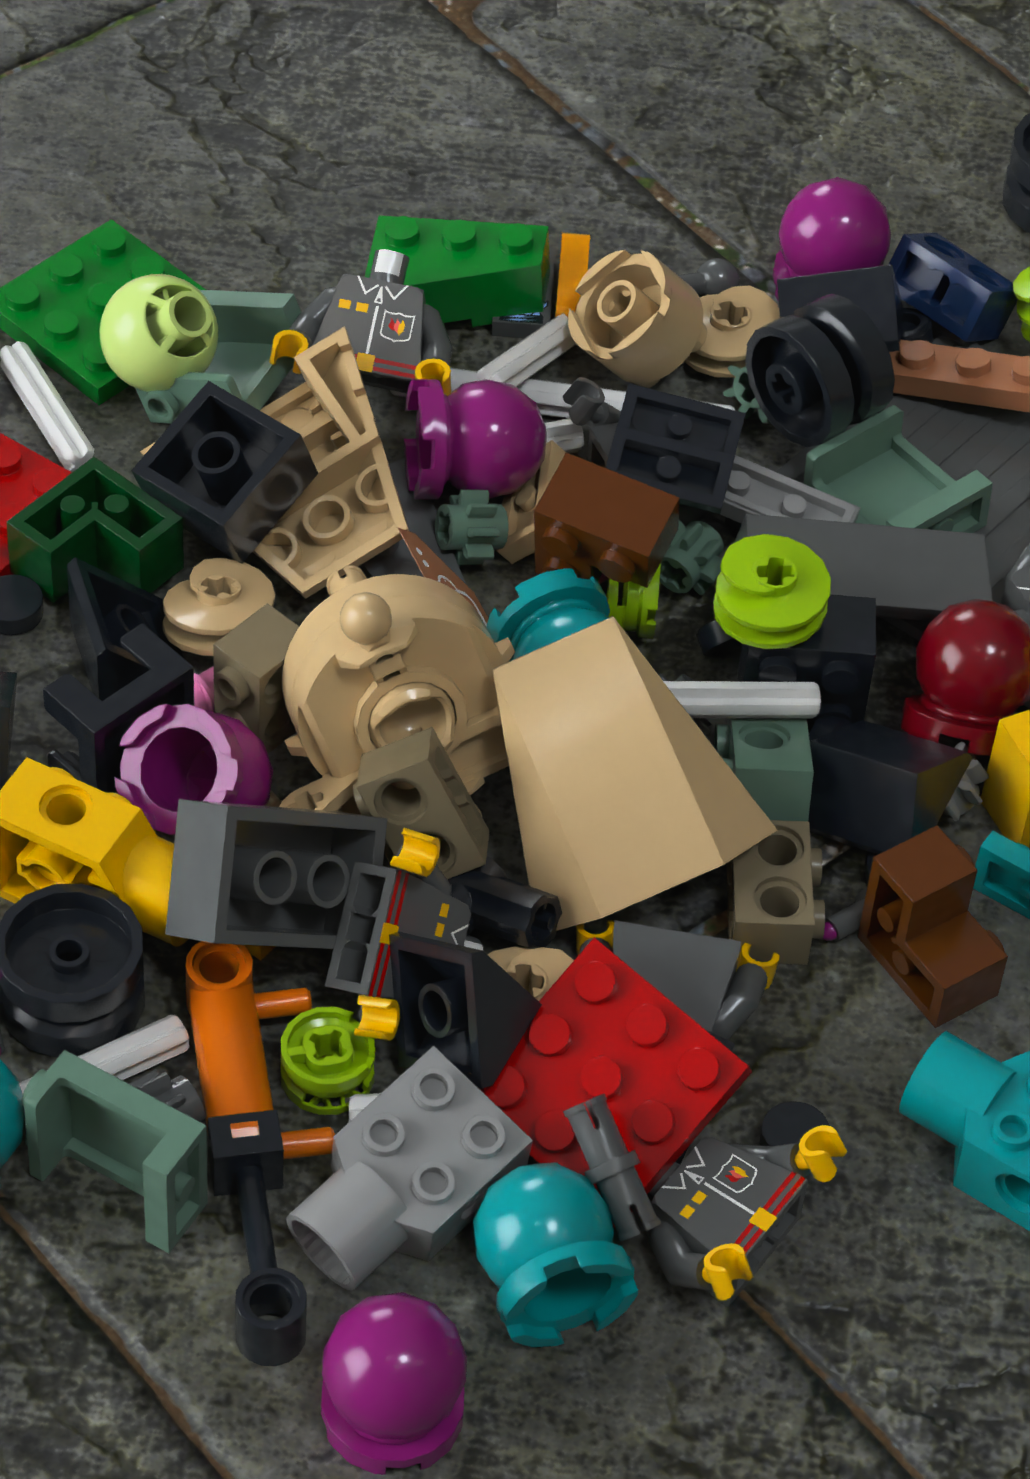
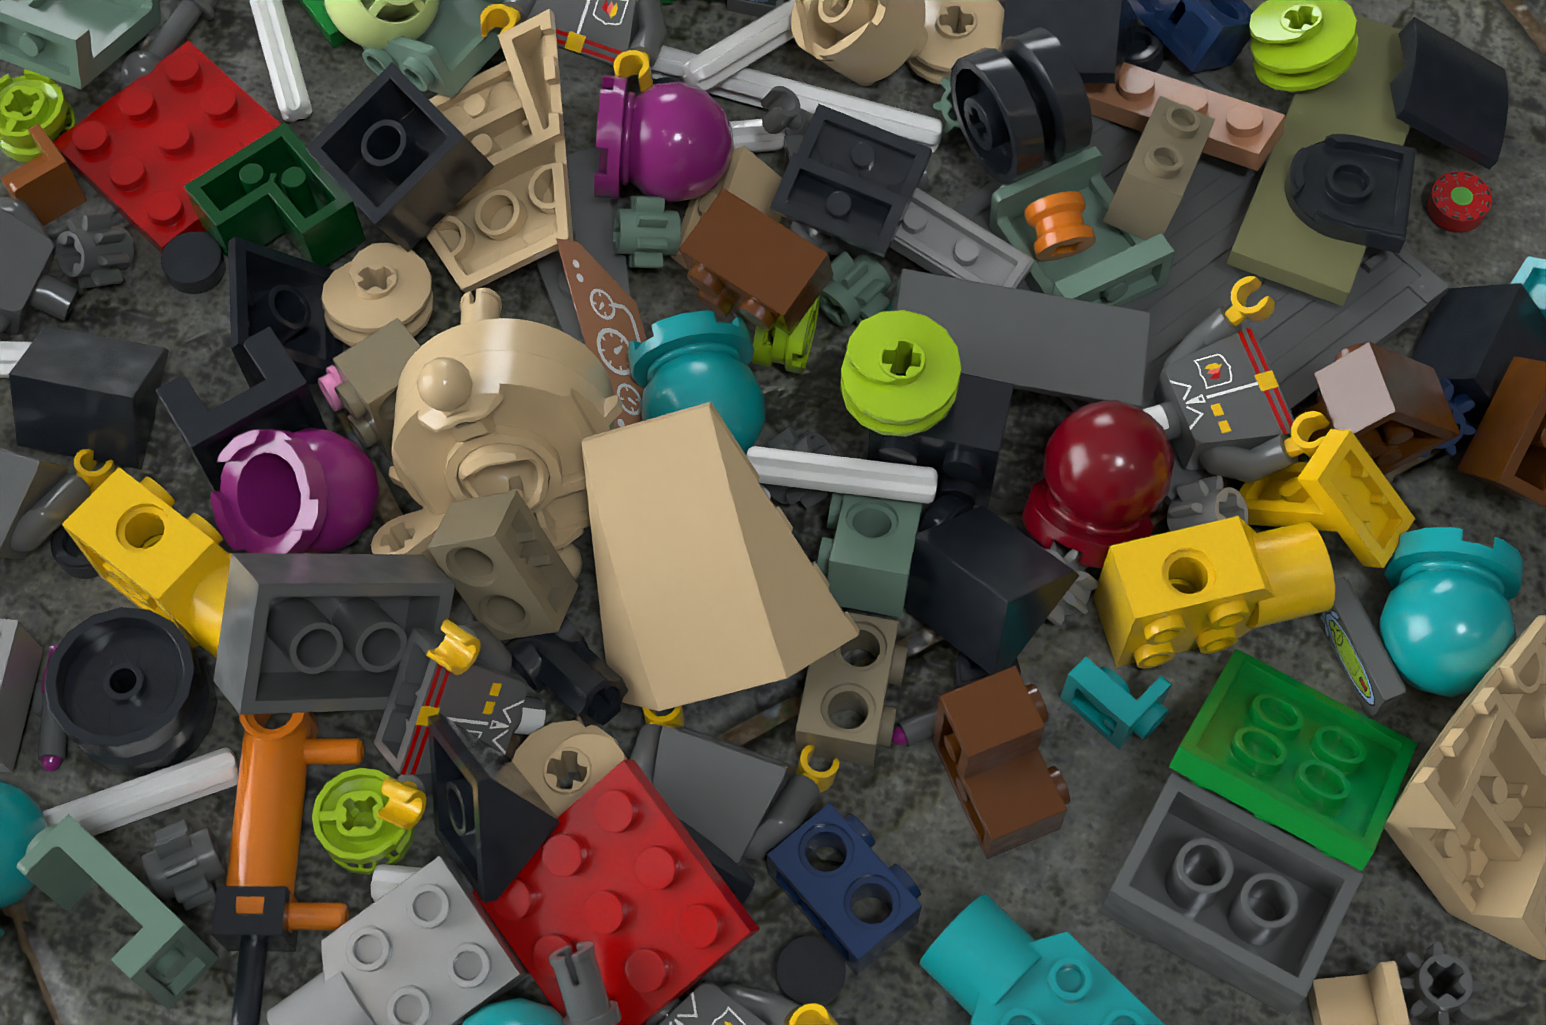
camera: 15 degrees right, 15 degrees up
none -> dark blue brick [767,803,922,976]
none -> orange wheel [1024,191,1096,261]
none -> dark tan brick [1103,95,1215,240]

